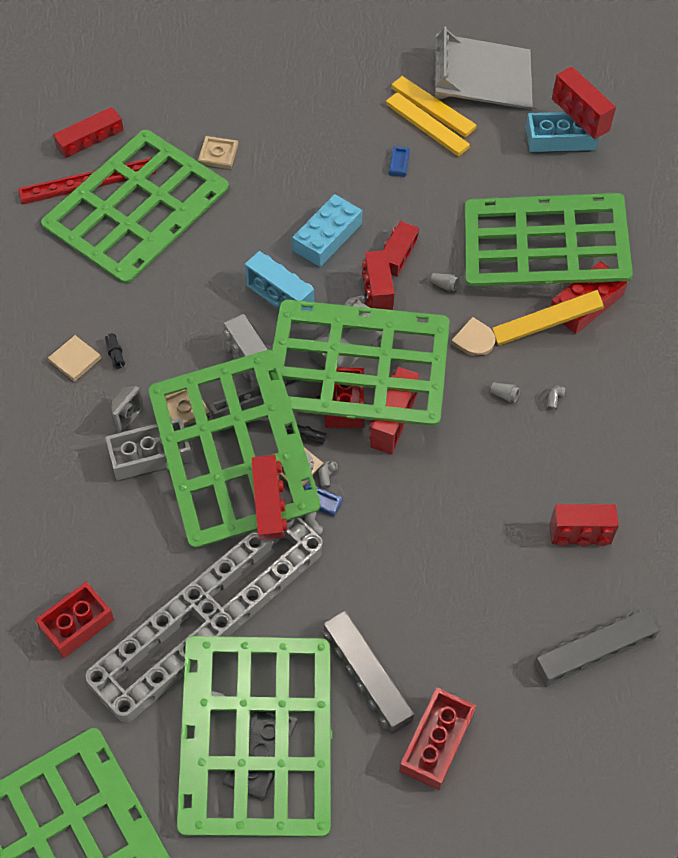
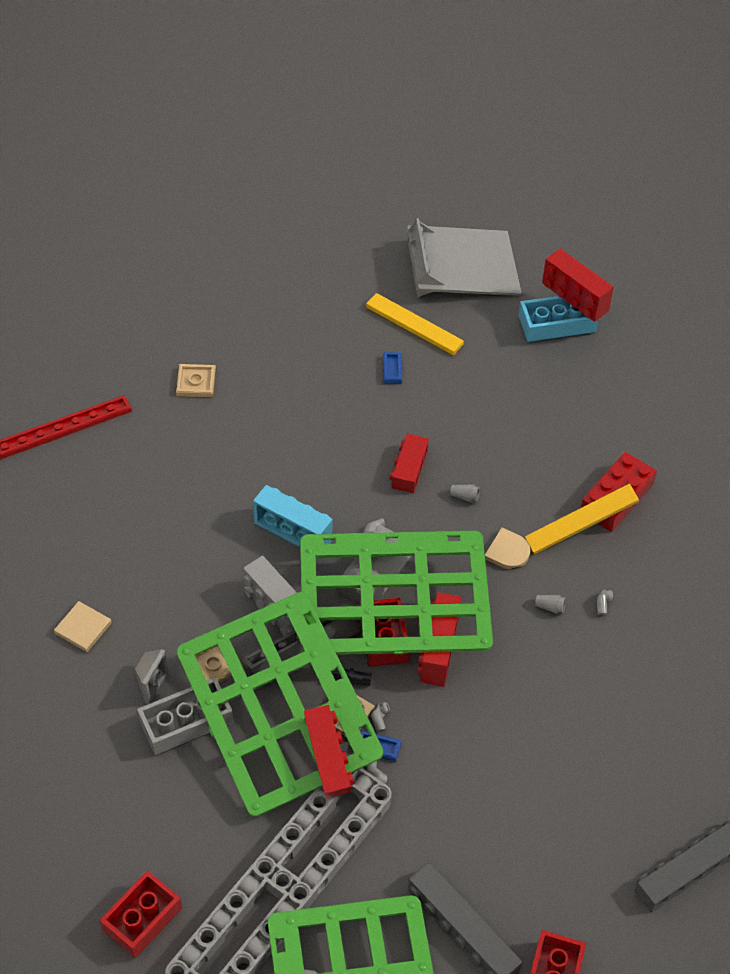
camera: 10 degrees left, 5 degrees down
bright green door [41,130,229,283] -> none
red brick [53,107,124,158] -> none
black pin [105,333,125,369] -> none
medium azure brick [292,194,363,267] -> none
red brick [361,250,394,310] -> none
yellow tile [391,76,477,138] -> none
bright green door [465,193,633,286] -> none
red brick [550,504,619,546] -> none

